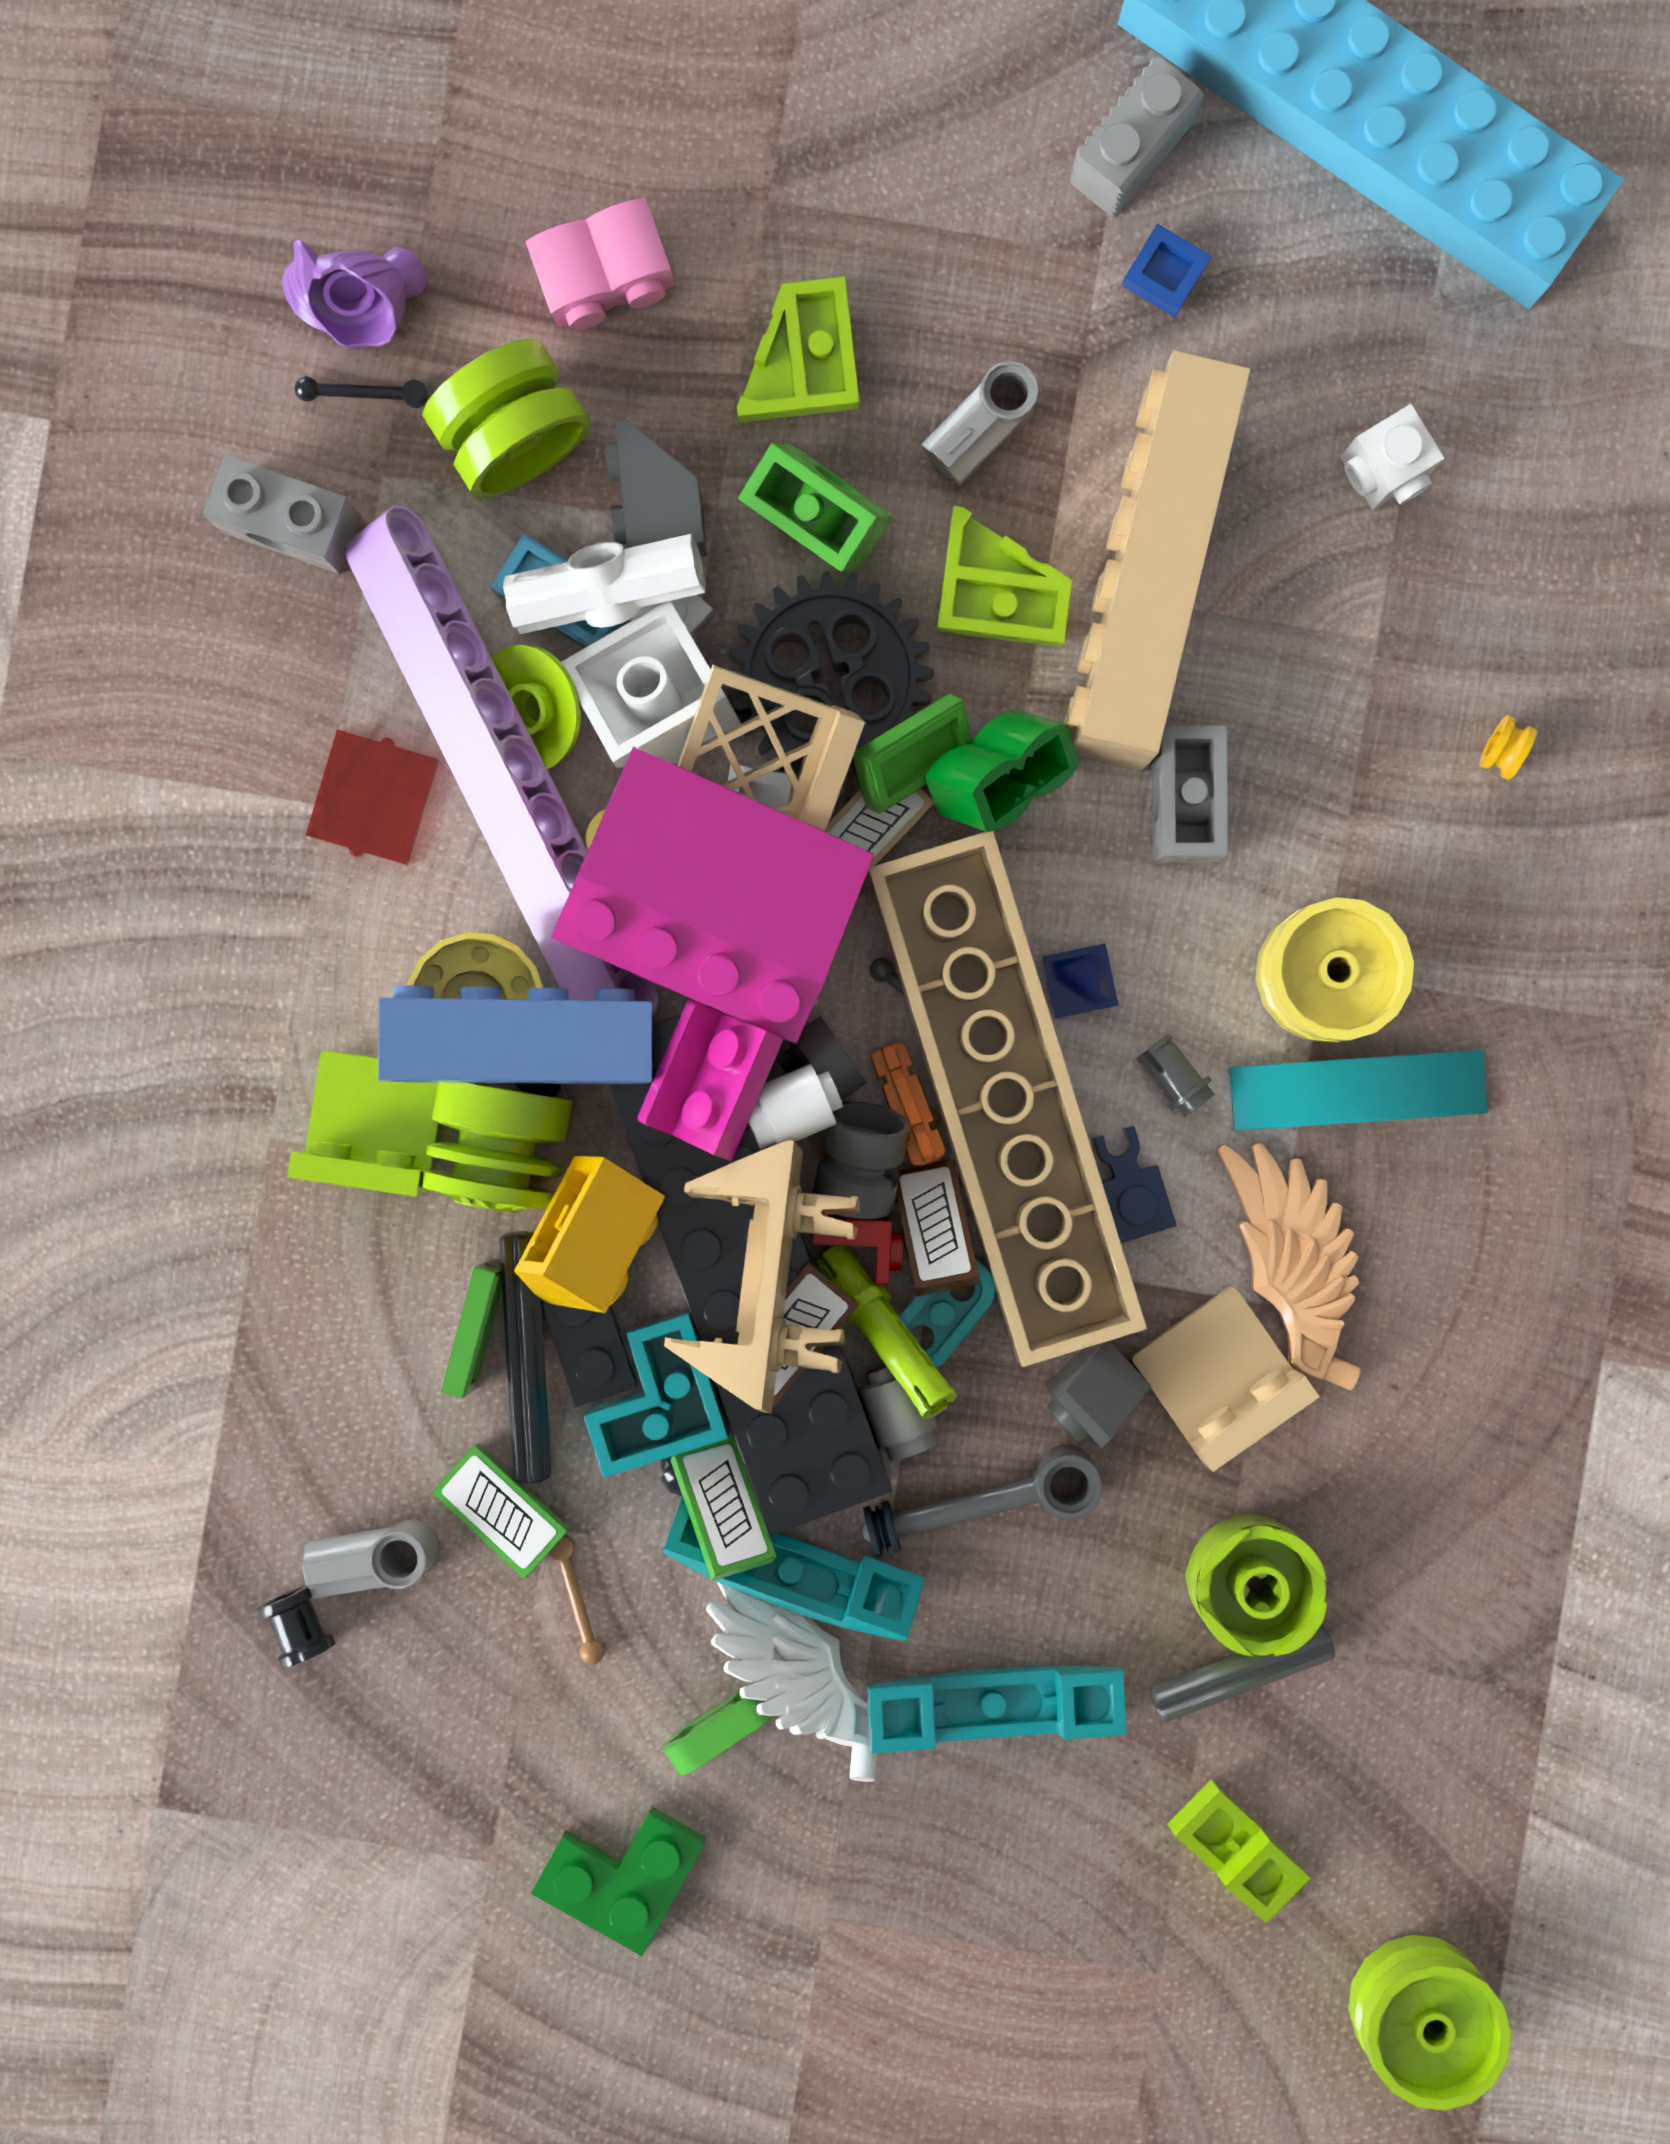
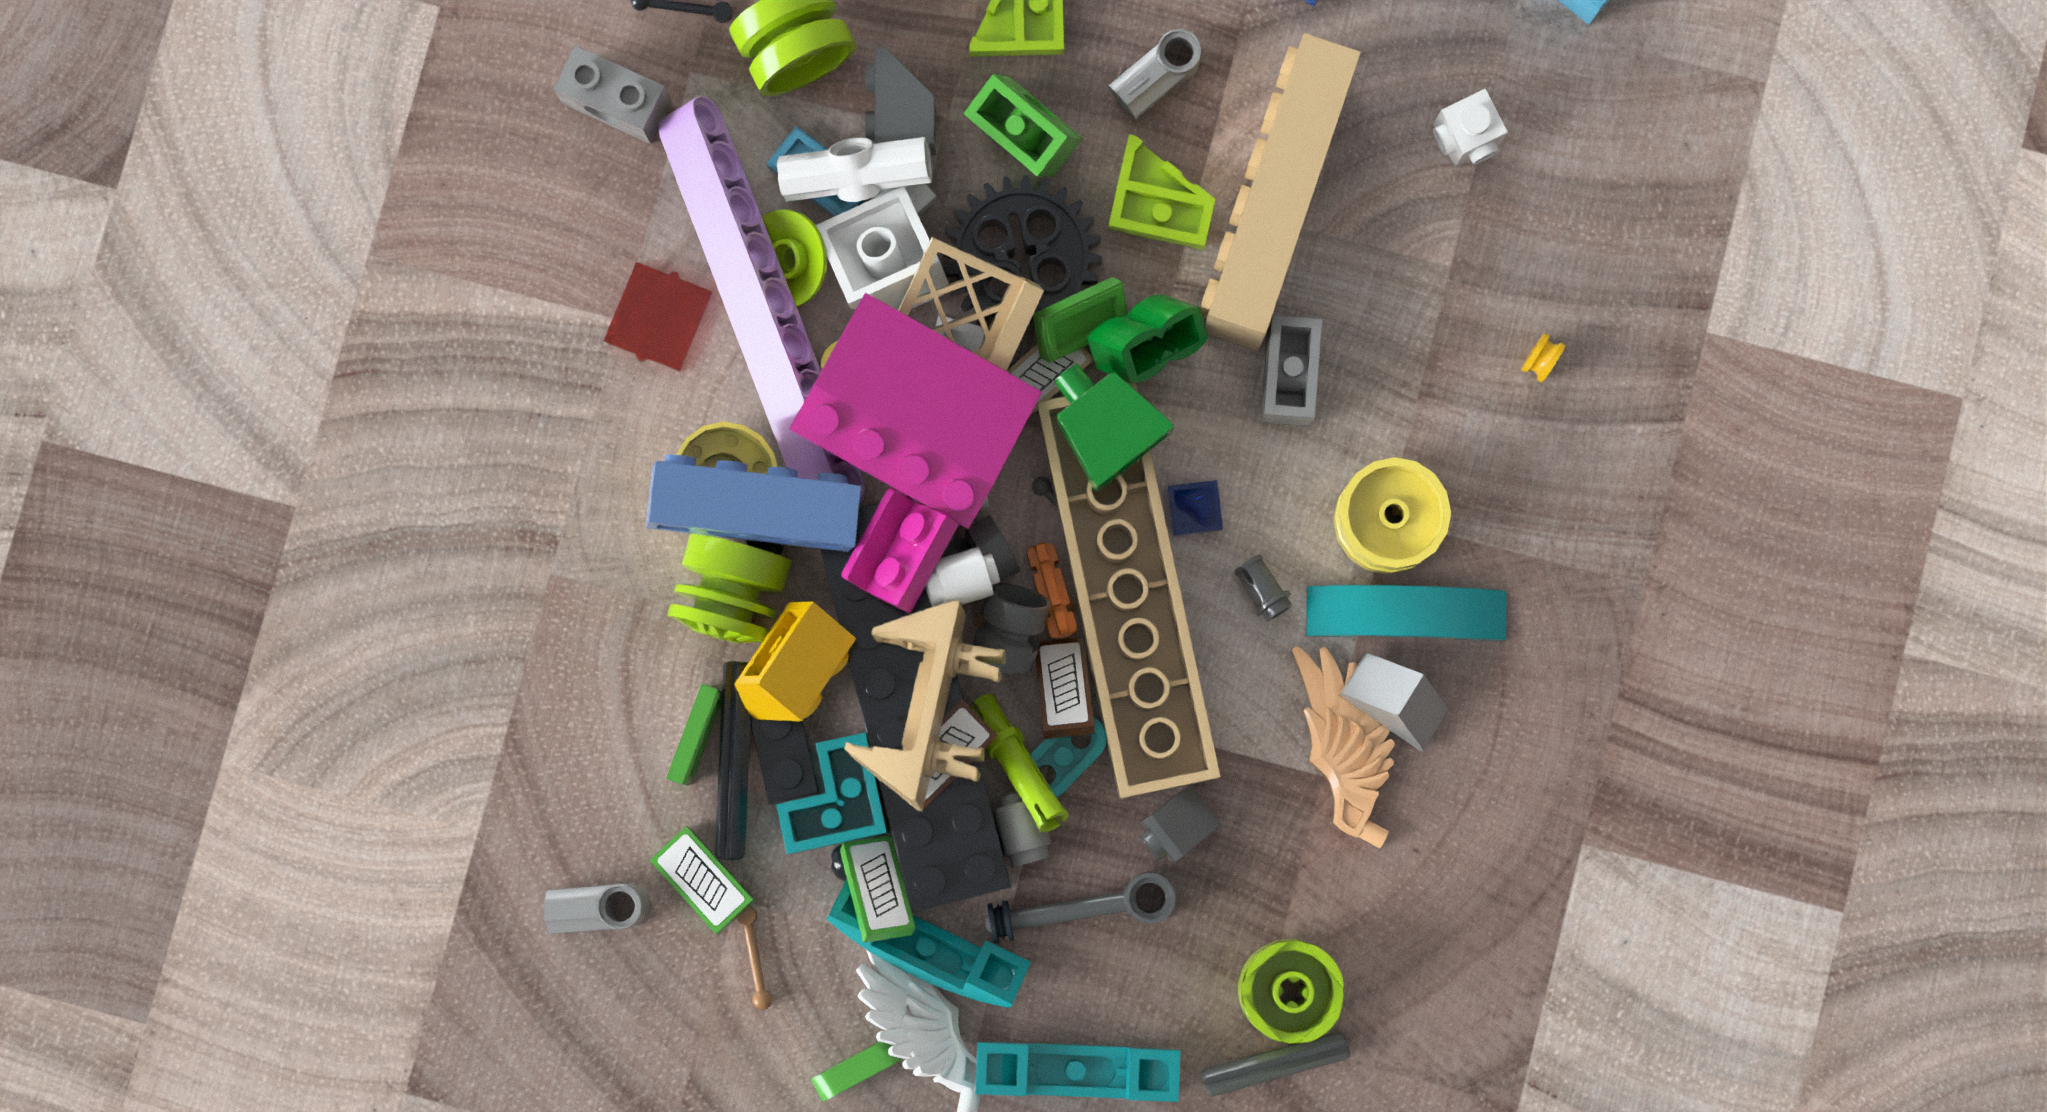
camera: 10 degrees right, 5 degrees down
black bush [257,1585,336,1668] -> none
lime bracket [287,1050,440,1197] -> none
red bracket [813,1214,903,1286] -> none
dark blue plate [1092,1126,1177,1243] -> none
tan bracket [1131,1287,1320,1472] -> none
none -> green torso [1054,363,1174,493]
none -> light grey slope [1339,653,1449,751]

